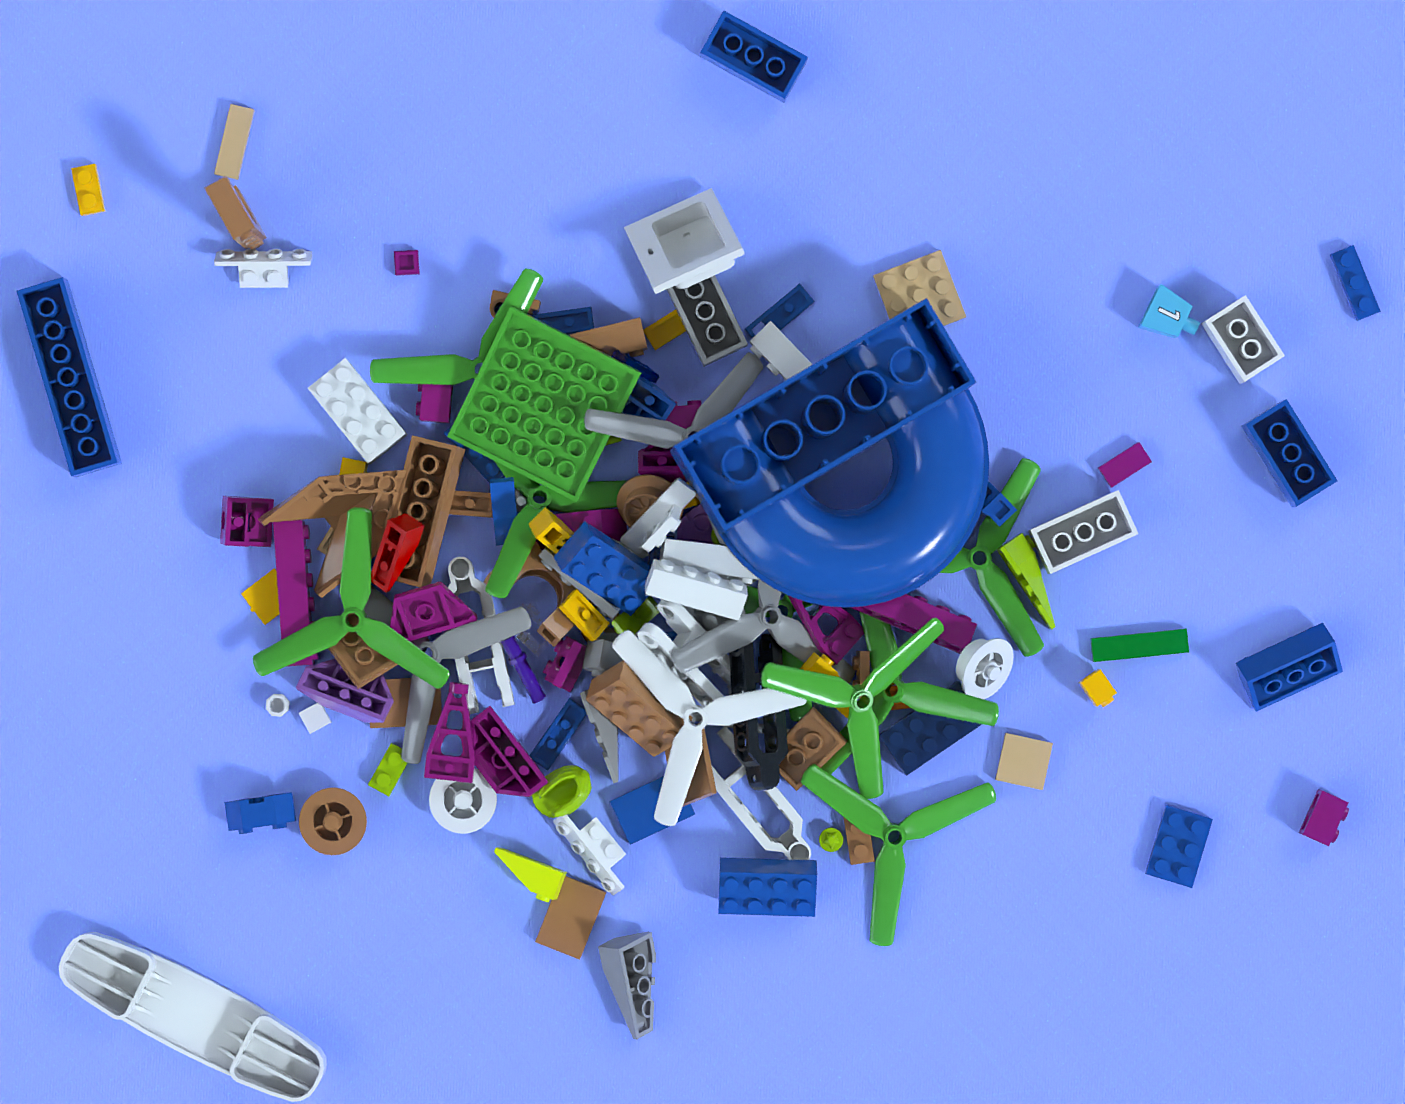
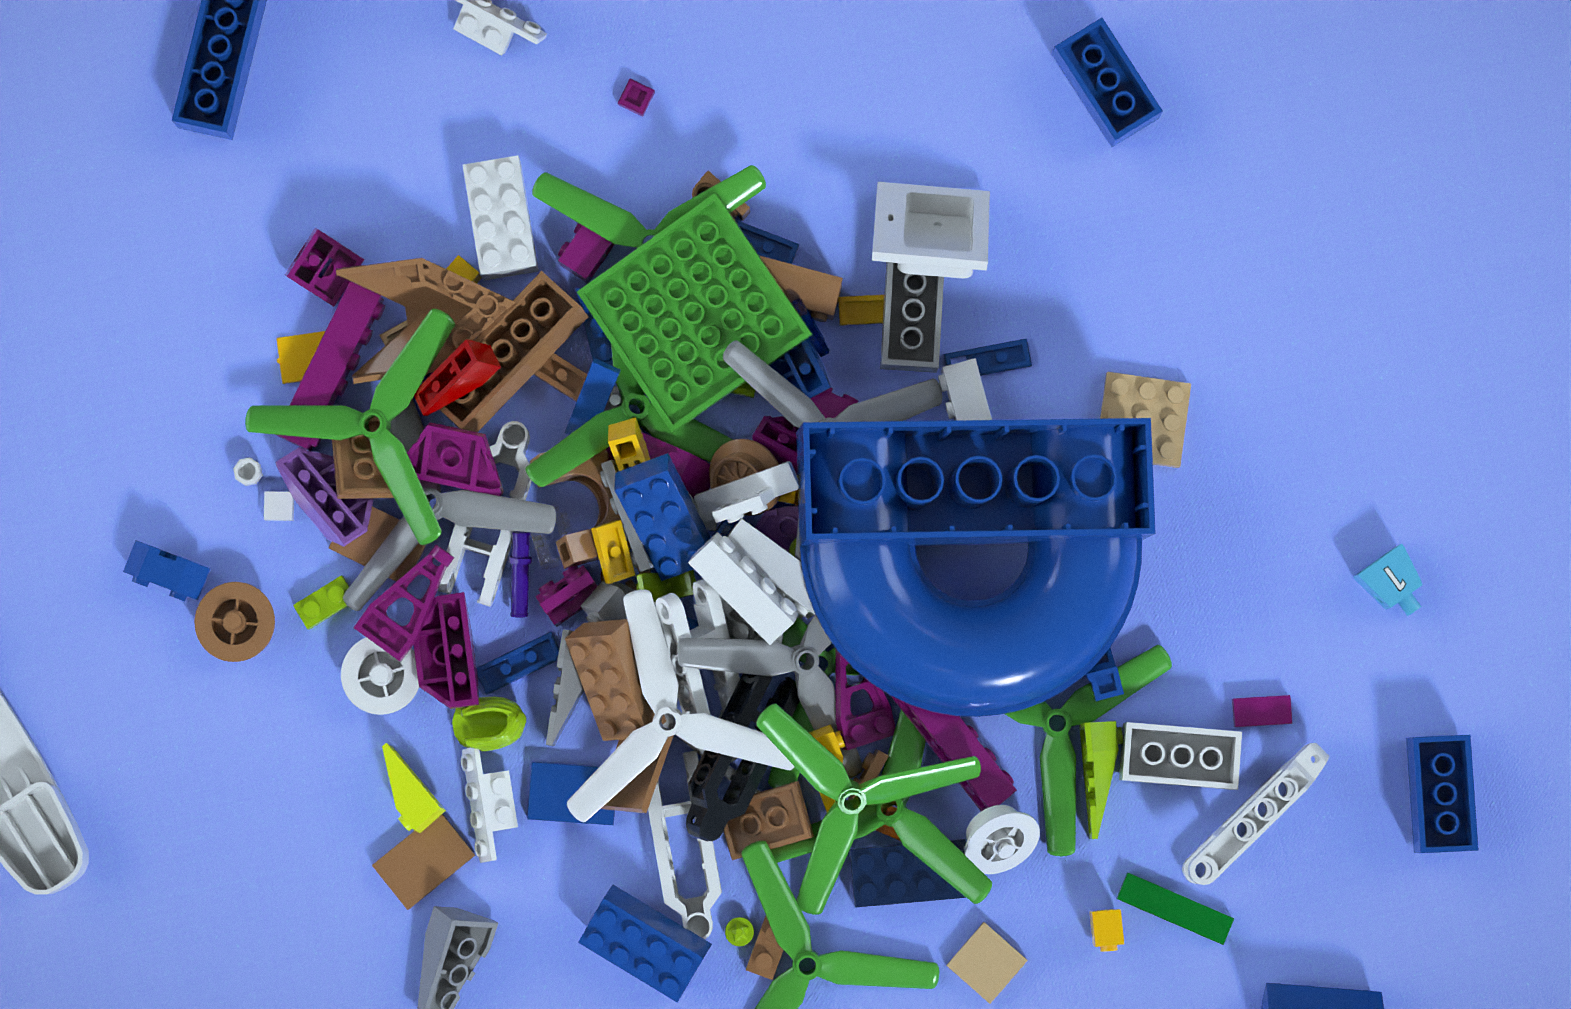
camera: 35 degrees right, 5 degrees down
white brick [1201,295,1285,384] -> none
none -> white piece [1182,743,1330,885]

